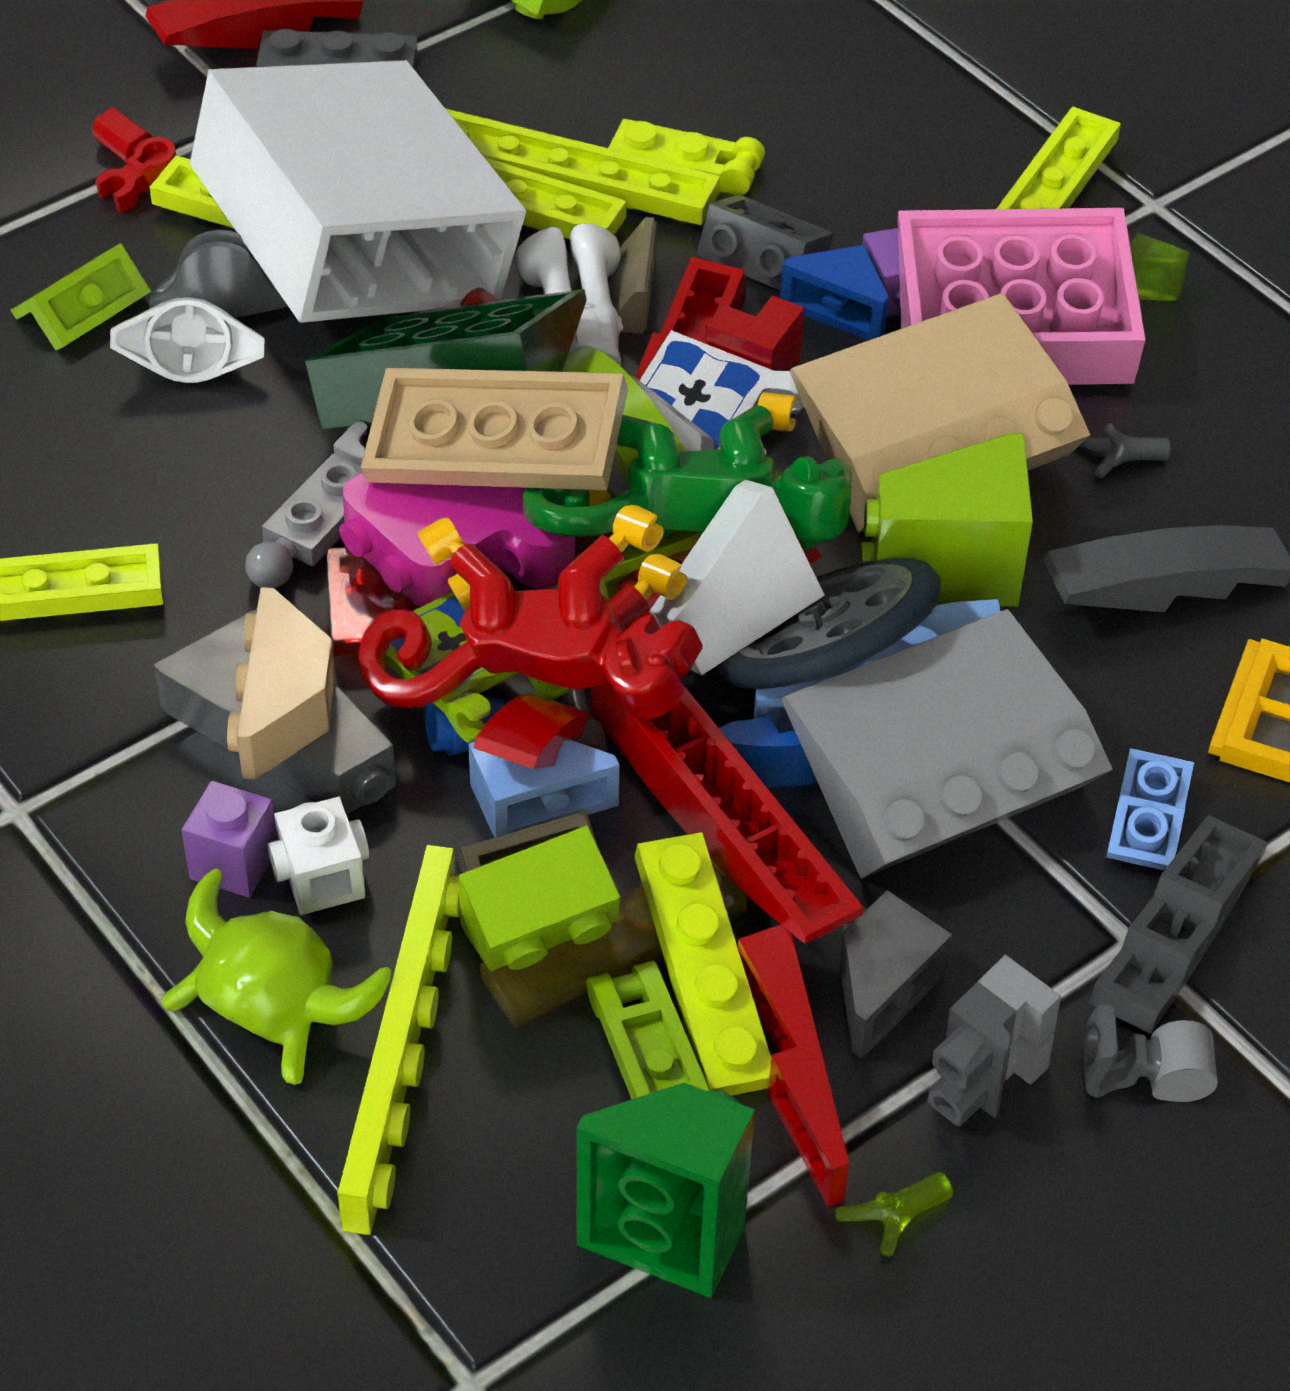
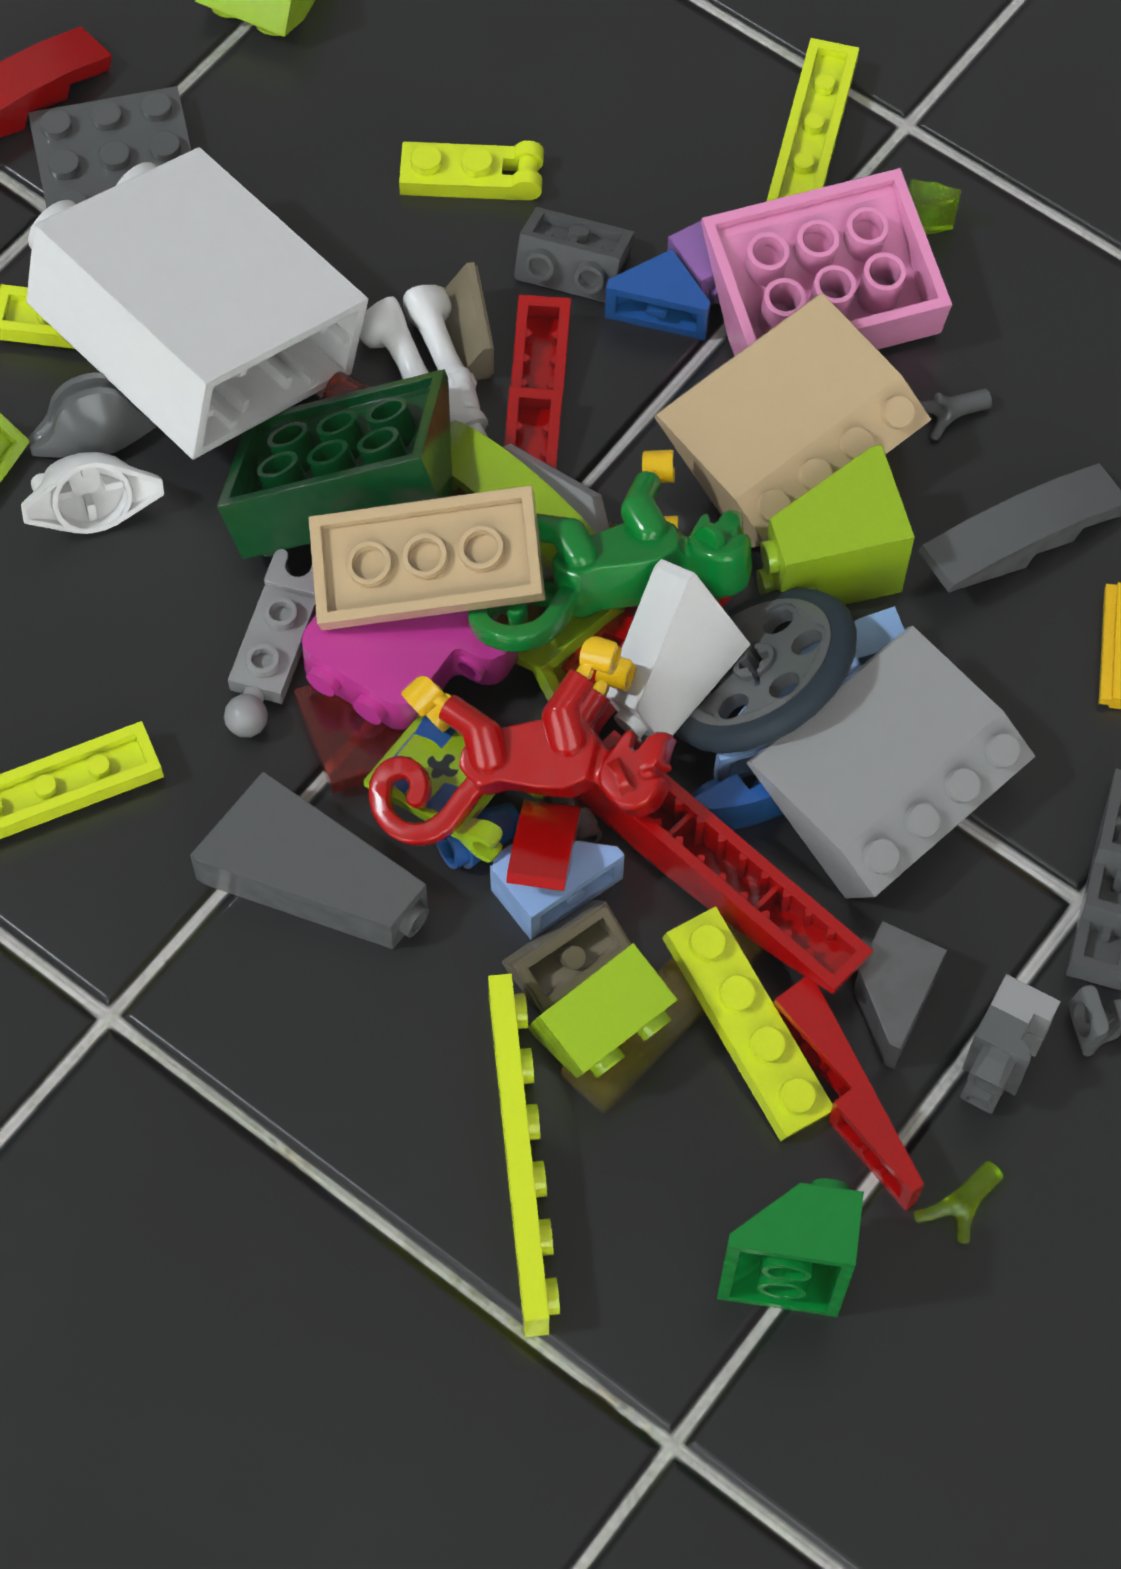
camera: 15 degrees left, 15 degrees up
lime piece [161,868,391,1085] -> none
medium lavender brick [182,781,277,898] -> none
tan slope [227,587,336,780] -> none
white brick [267,796,369,915] -> none
neon yellow plate [446,109,720,226] -> none
neon yellow plate [484,157,627,239] -> none
lime plate [586,960,710,1099] -> none
white flag [640,330,805,455] -> none
red piece [706,296,804,371] -> none
light blue slope [1106,748,1194,870] -> none

